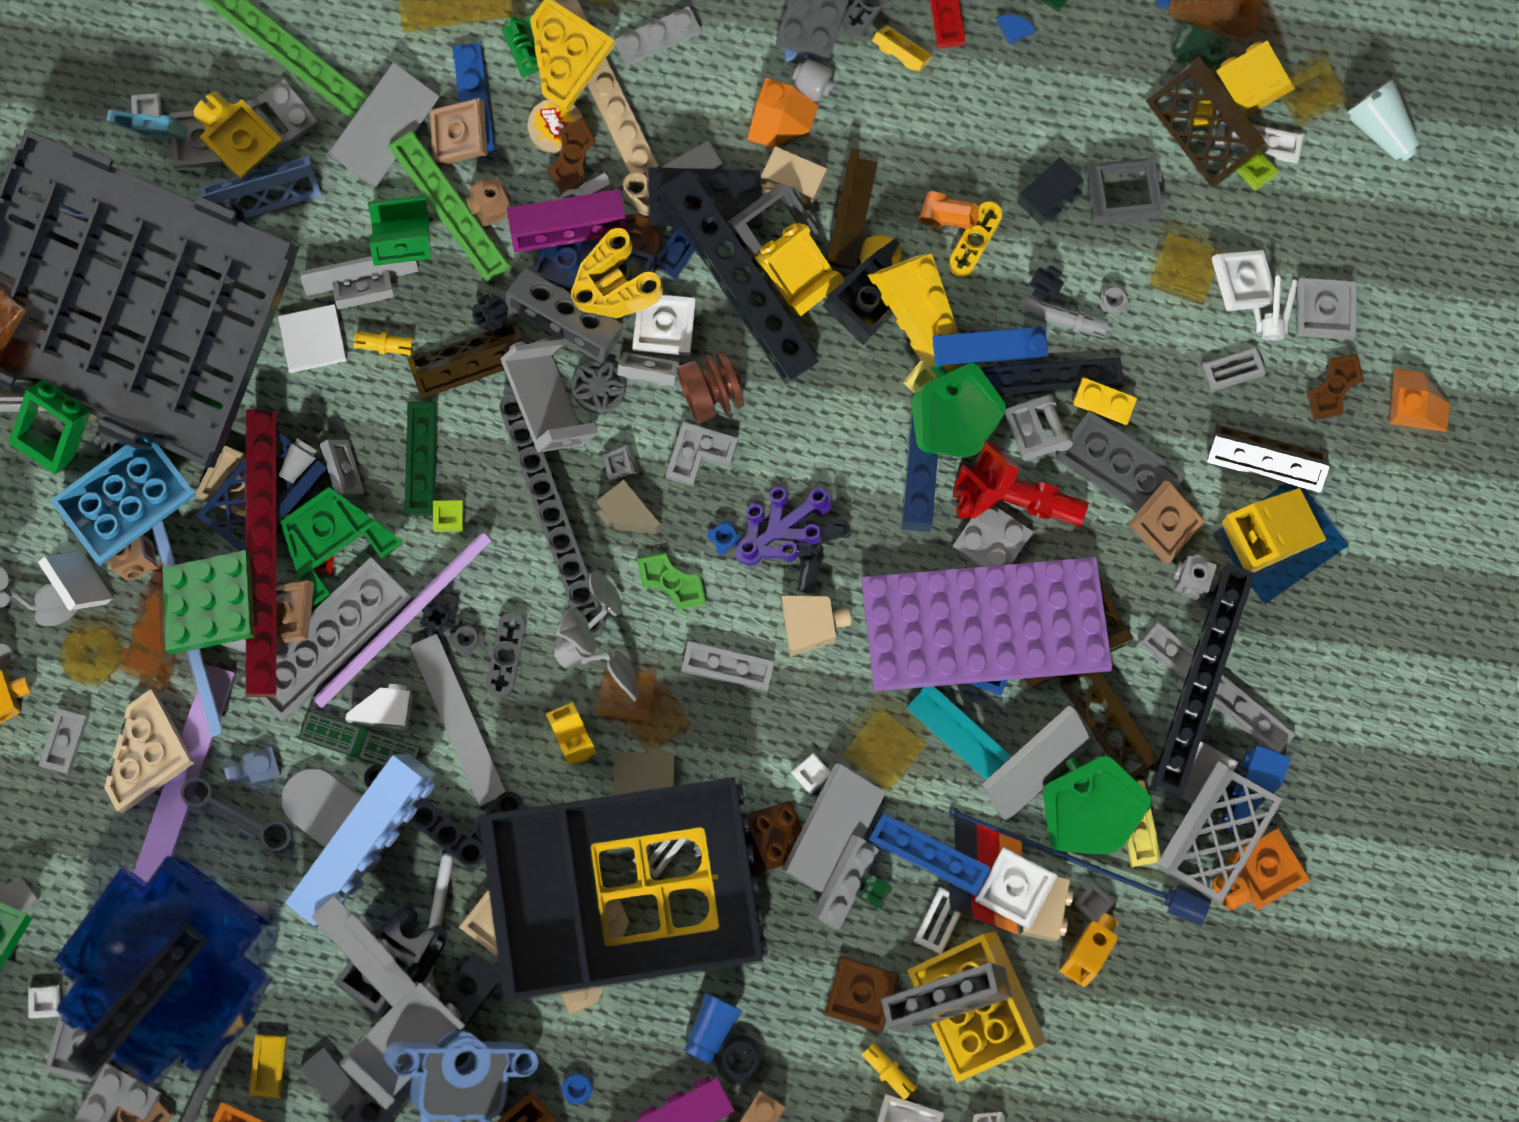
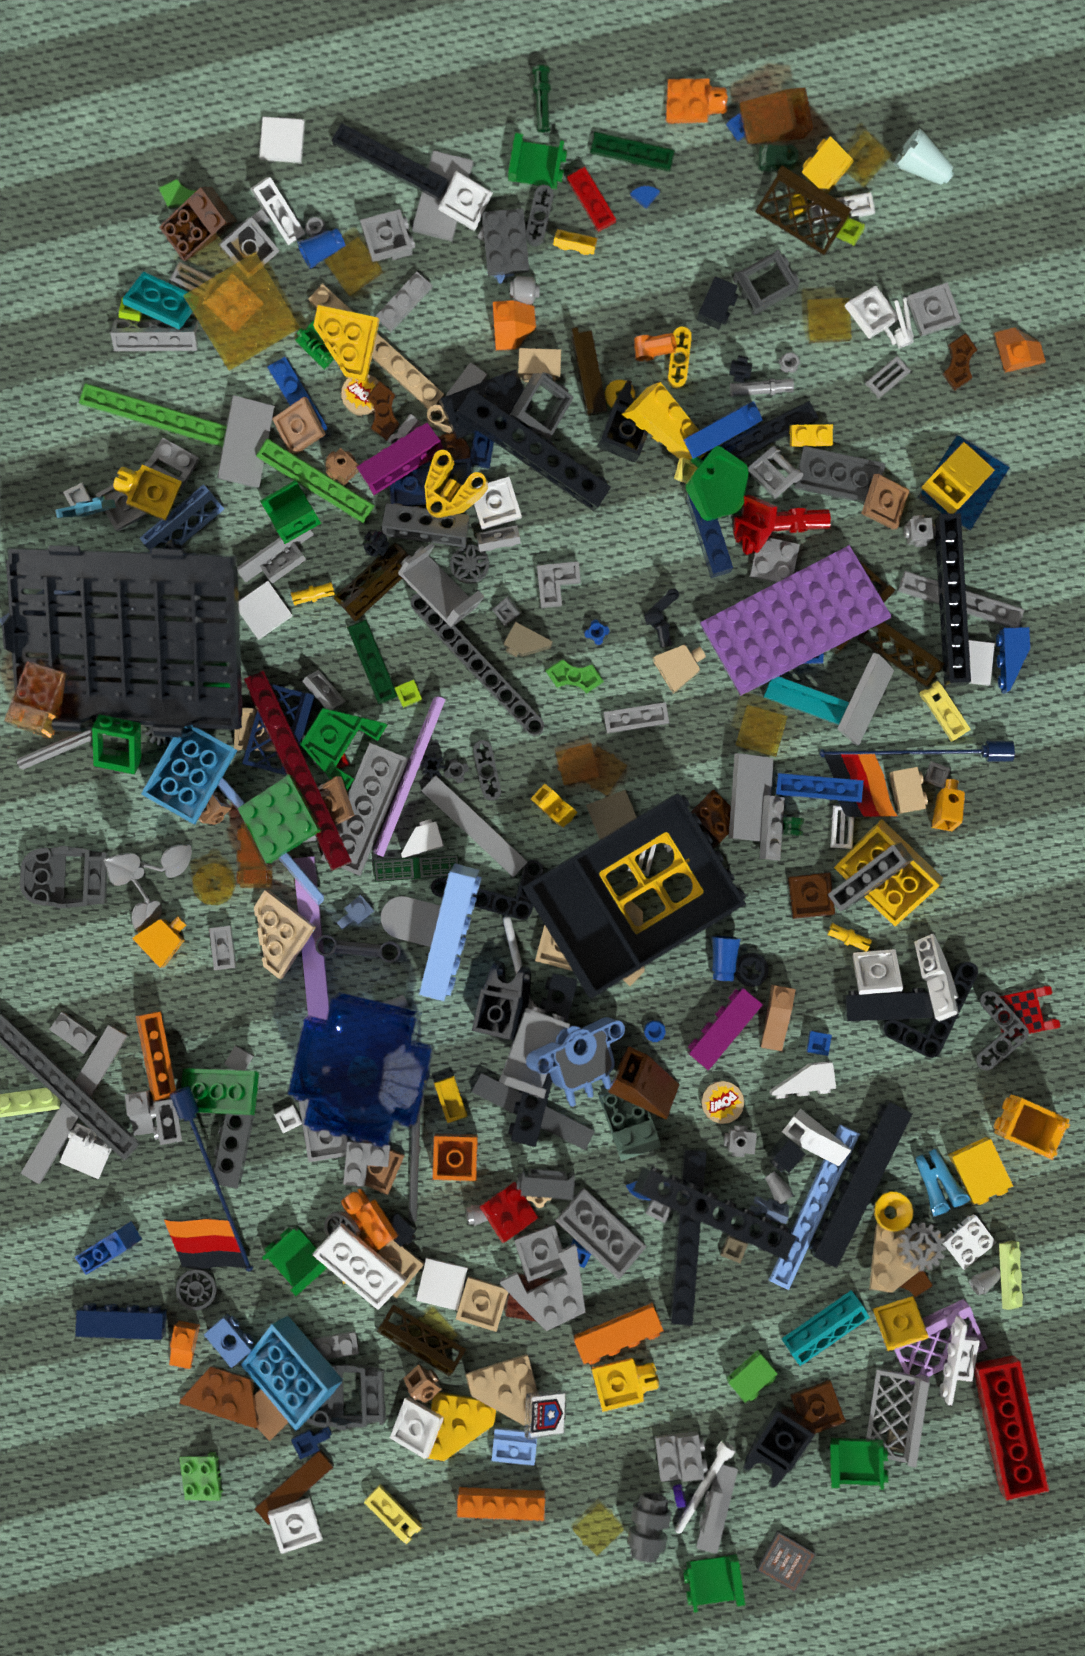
camera: 20 degrees left, 10 degrees up
white tile [38,551,113,611] -> none
black plate [67,921,209,1080] -> none
light grey cone [278,438,317,484] -> none
light grey bracket [312,897,416,1007] -> none
light grey plant [554,571,638,702] -> none
copper wheel [676,350,744,424] -> none
dark purple plant [735,487,833,566] -> none
yellow panel [754,223,844,316] -> none
white tile [791,752,831,795] -> none
white tile [975,847,1058,930] -> none
green animal [1043,756,1152,854] -> none
light grey fence [1157,761,1283,904] -> none
fence [1207,424,1329,492] -> none
orange plate [1212,828,1310,911] -> none

